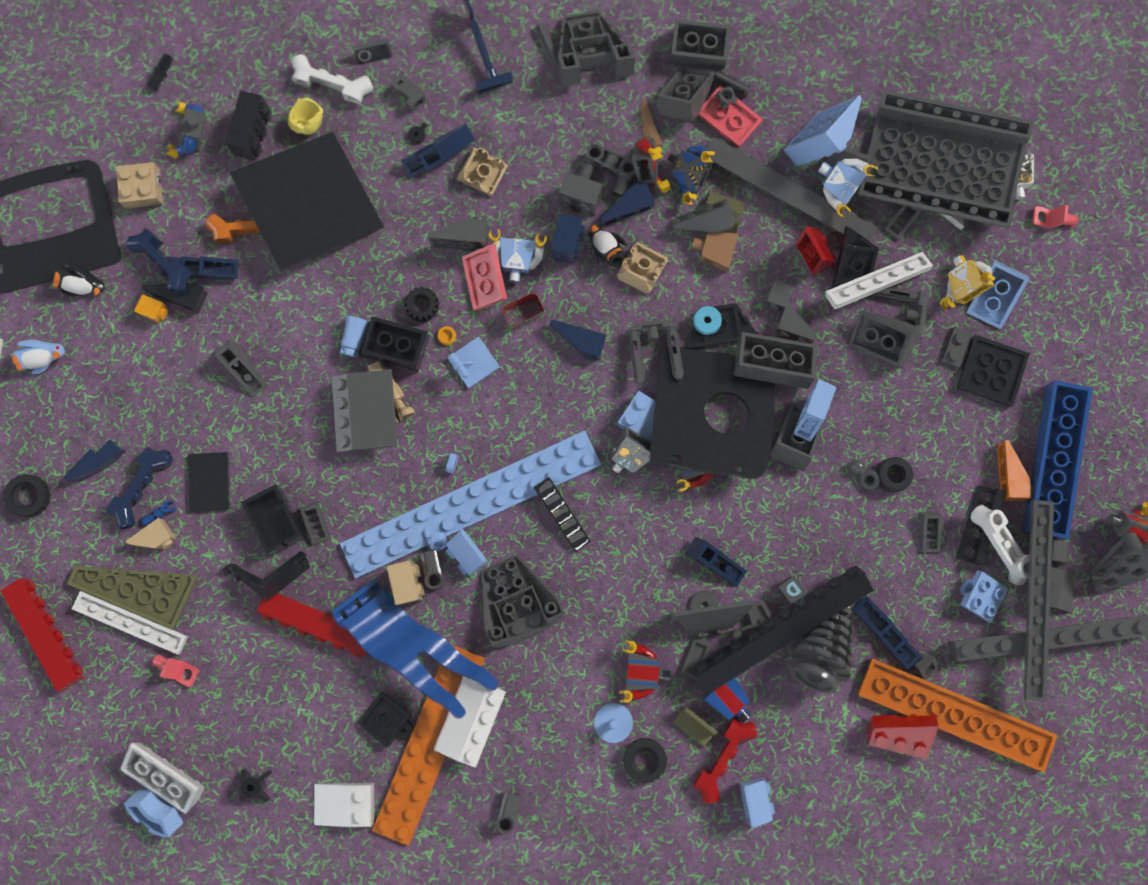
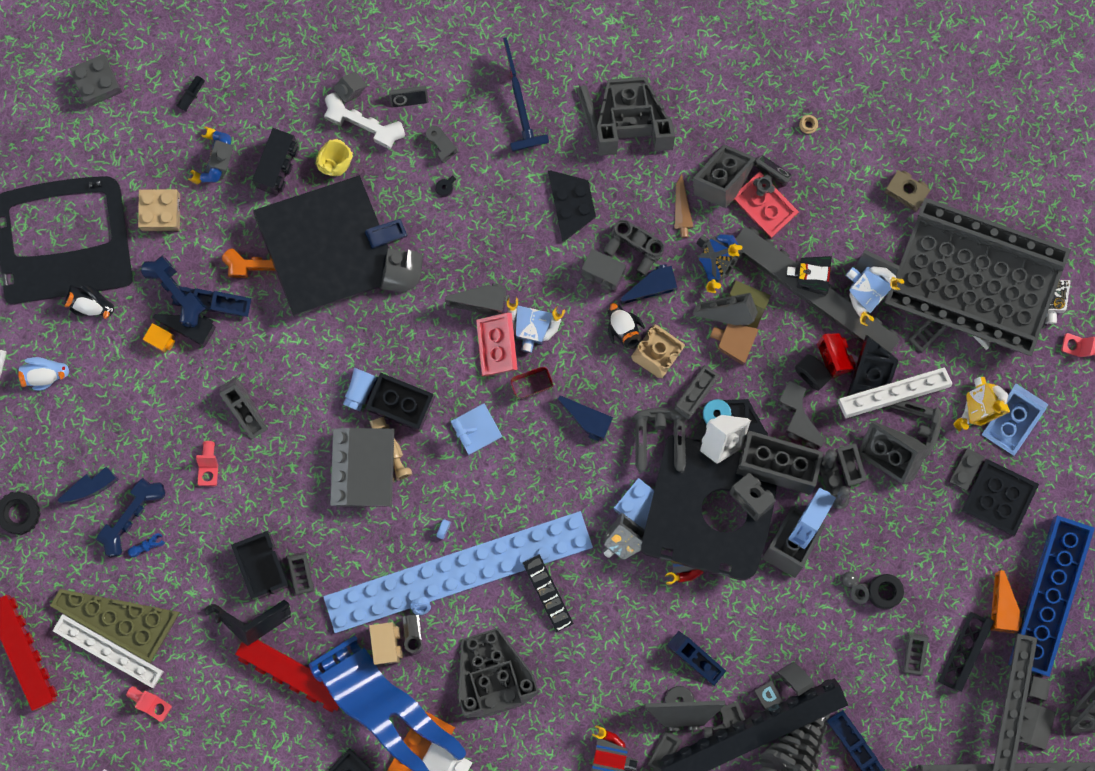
camera: 10 degrees right, 0 degrees up
tan slope [126,518,176,550] -> none
black tile [189,452,229,512] -> none
dark blue slope [401,123,475,178] -> none
black tyre [404,286,439,322] -> none
light orange tile [437,326,456,346] -> none
light blue slope [446,529,489,576] -> none
tan slope [457,147,508,196] -> none
dark blue brick [551,213,585,264] -> none
torso [632,136,671,193] -> none
dark grey brick [670,19,731,70] -> none
light blue slope [783,95,862,166] -> none
light blue plate [960,570,1008,623] -> none
white plate [971,505,1029,585] -> none
none -> dark grey brick [70,54,122,107]
none -> coral bracket [196,441,218,486]
none -> dark grey brick [333,71,368,103]
none -> dark blue tile [365,219,408,249]
none -> dark grey brick [381,248,423,292]
none -> black wing [548,170,596,242]
none -> dark grey tile [673,365,720,419]
none -> white slope [700,415,751,464]
none -> dark grey brick [729,473,776,521]
none -> dark grey slope [778,662,815,696]
none -> torso [786,256,832,296]
none -> black tyre [795,354,832,391]
none -> tan plate [799,115,818,134]
none -> dark grey piece [820,450,851,509]
none -> dark grey brick [835,443,867,487]
none -> dark tan brick [884,170,930,212]

